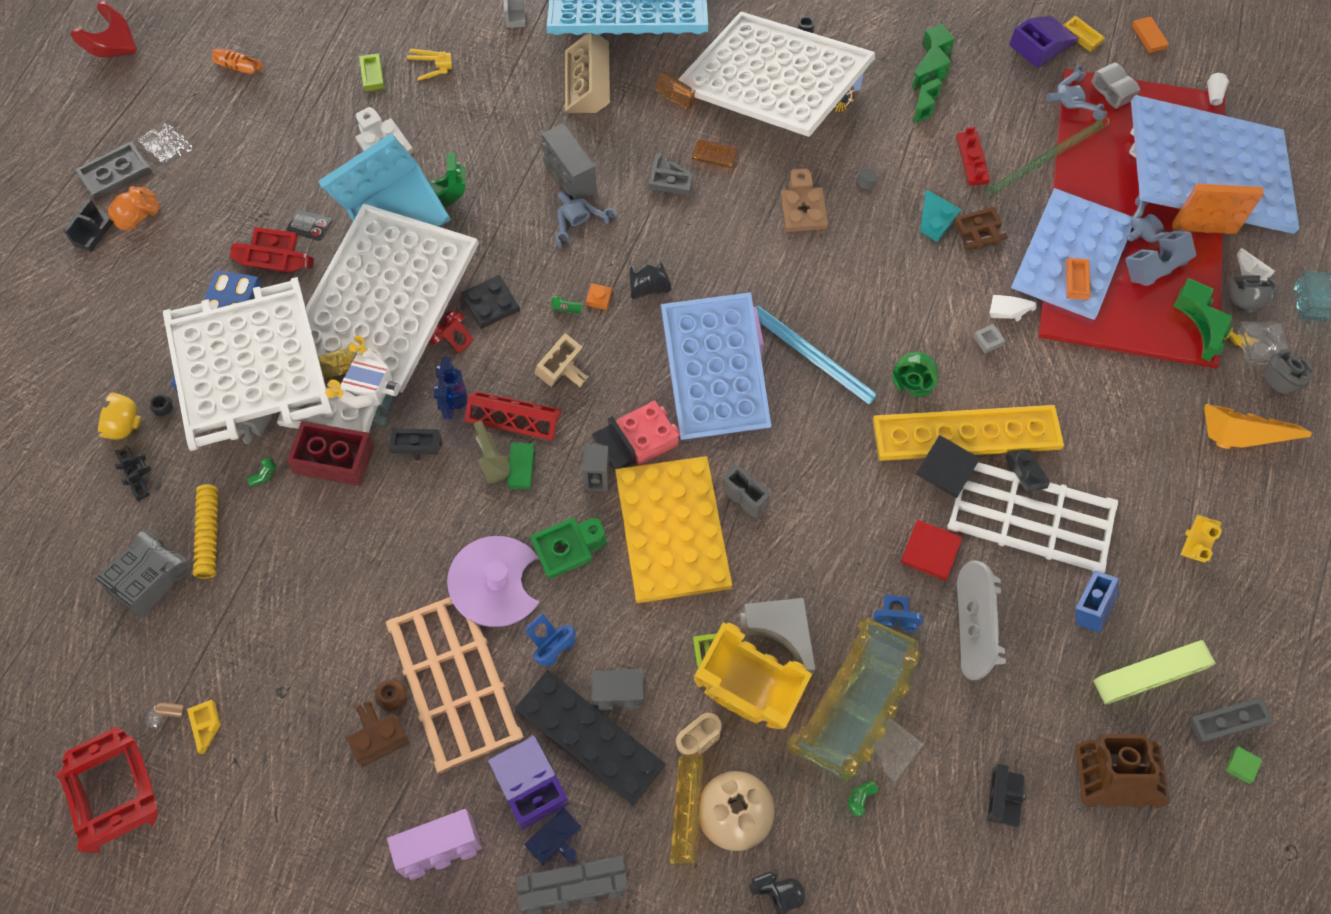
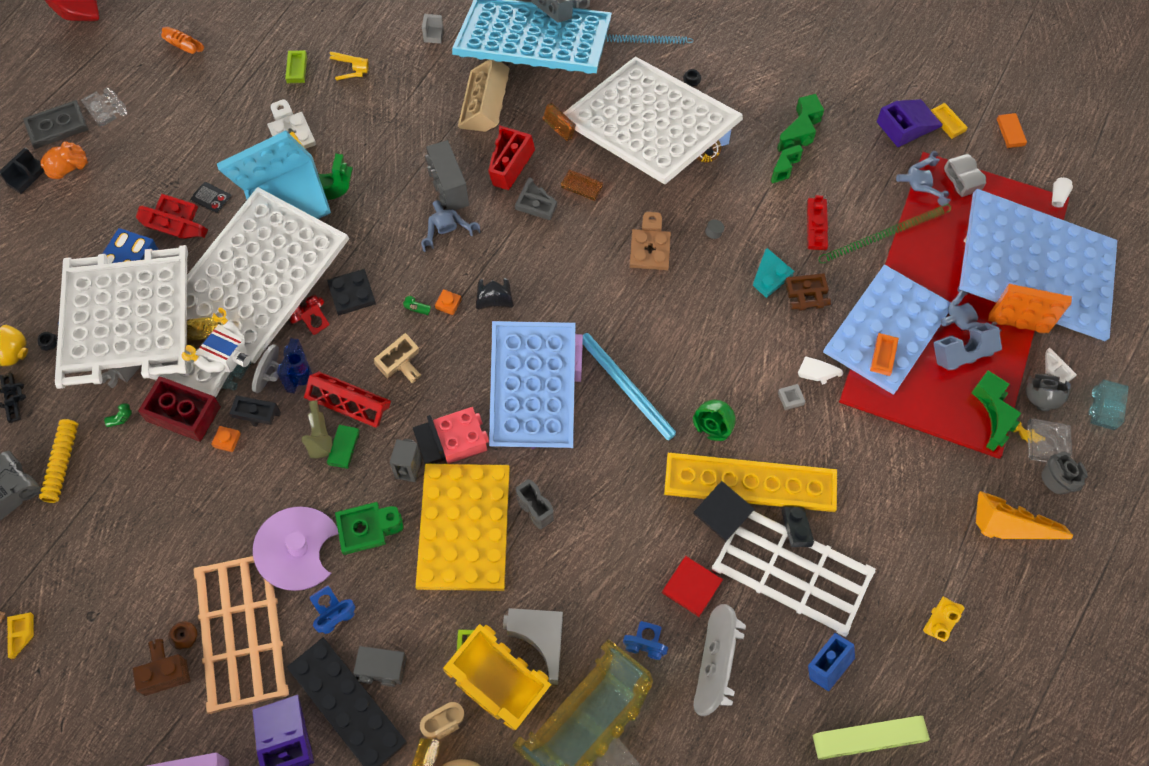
camera: 10 degrees right, 0 degrees up
none -> orange plate [212,426,241,452]
none -> light grey shield [252,344,283,393]
none -> red wedge [488,125,535,191]

